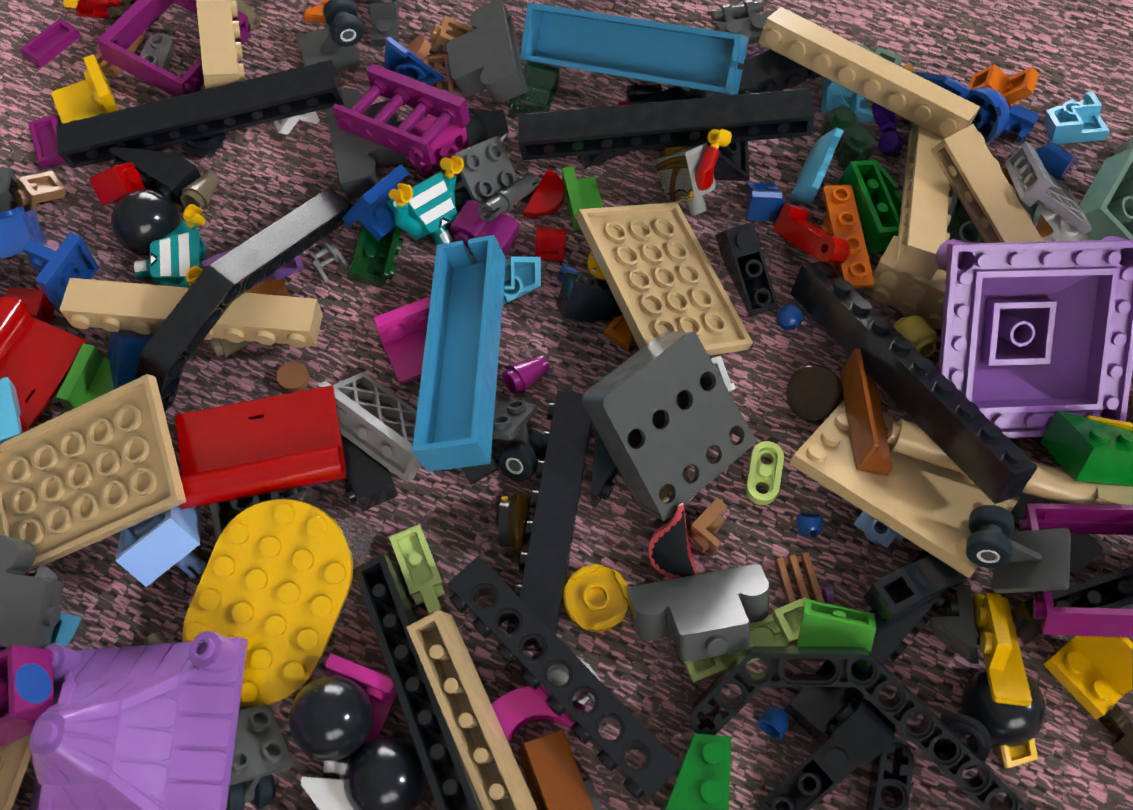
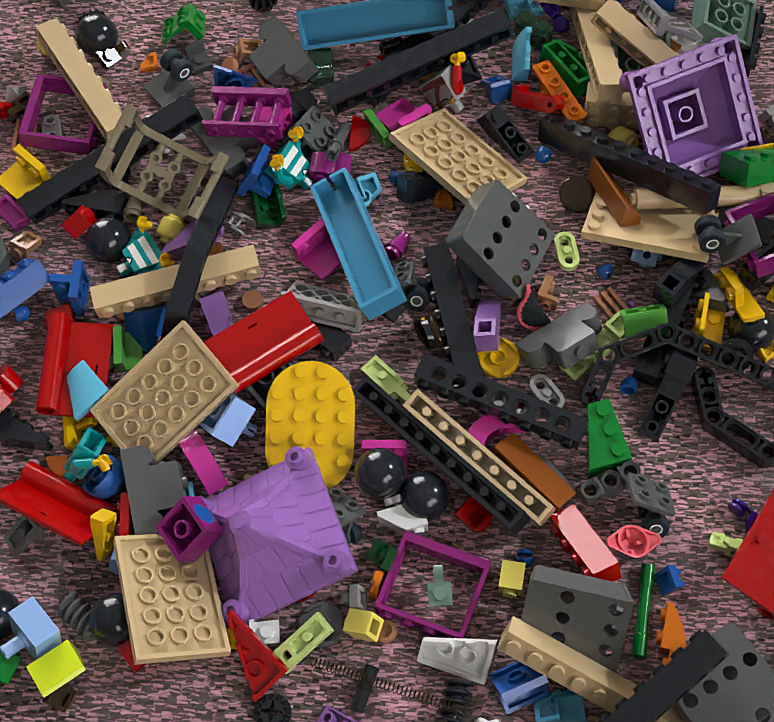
camera: 15 degrees left, 0 degrees up
red tile [534,226,567,262] -> none
none -> dark tan windscreen [95,103,230,222]
none -> light yellow head [156,214,186,244]
none -> dark pink arch [178,429,228,496]
none -> medium lavender slope [198,290,232,337]
none -> dark pink bracket [376,97,432,133]
none -> medium lavender slope [474,298,501,352]
none -> light grey plate [529,374,565,408]
none -> yellow bracket [692,292,726,351]

